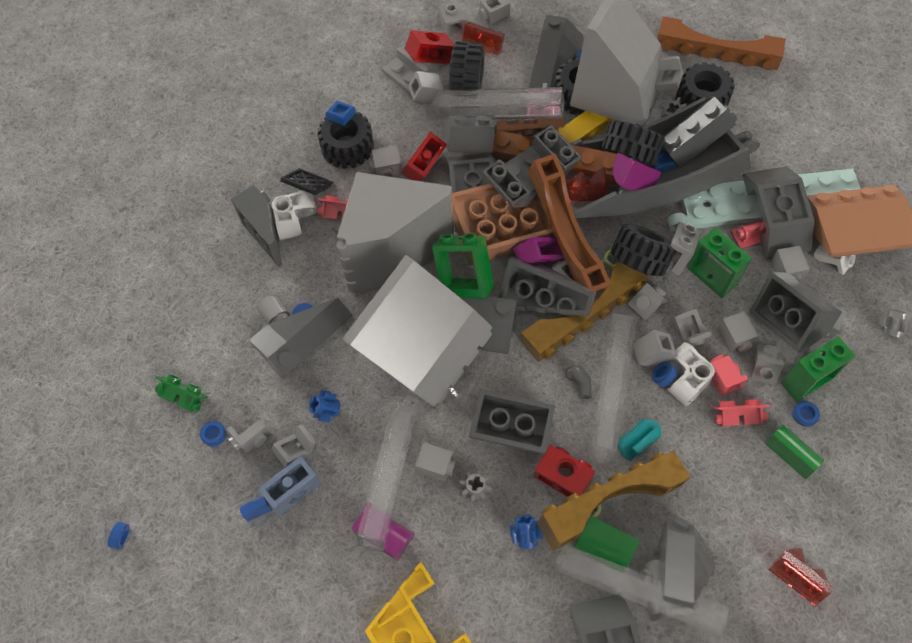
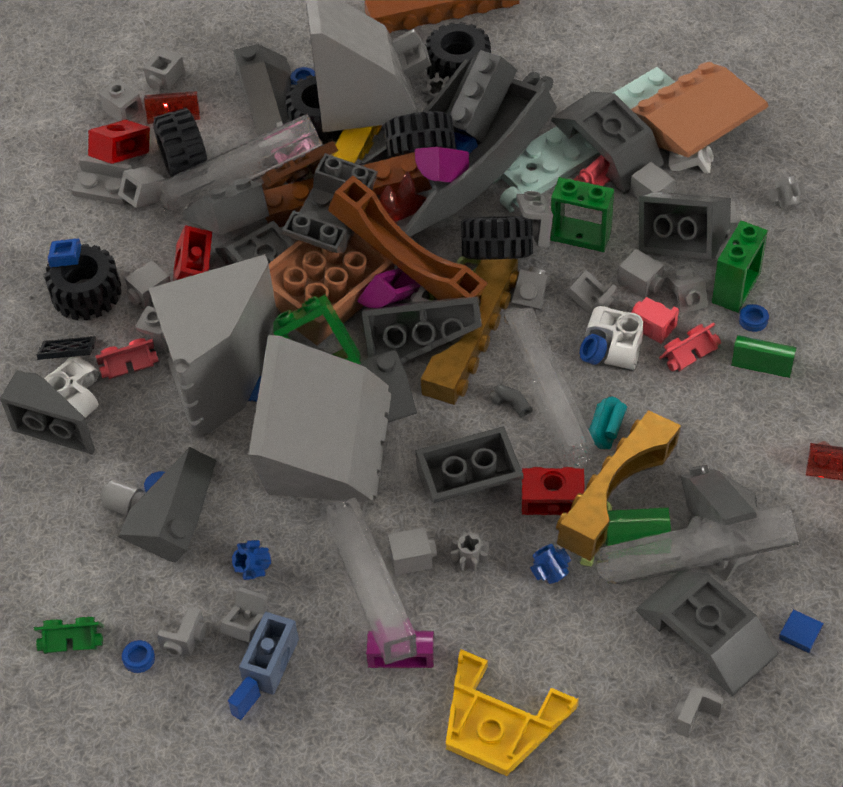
camera: 30 degrees left, 10 degrees down
light grey brick [633,330,677,368] -> none

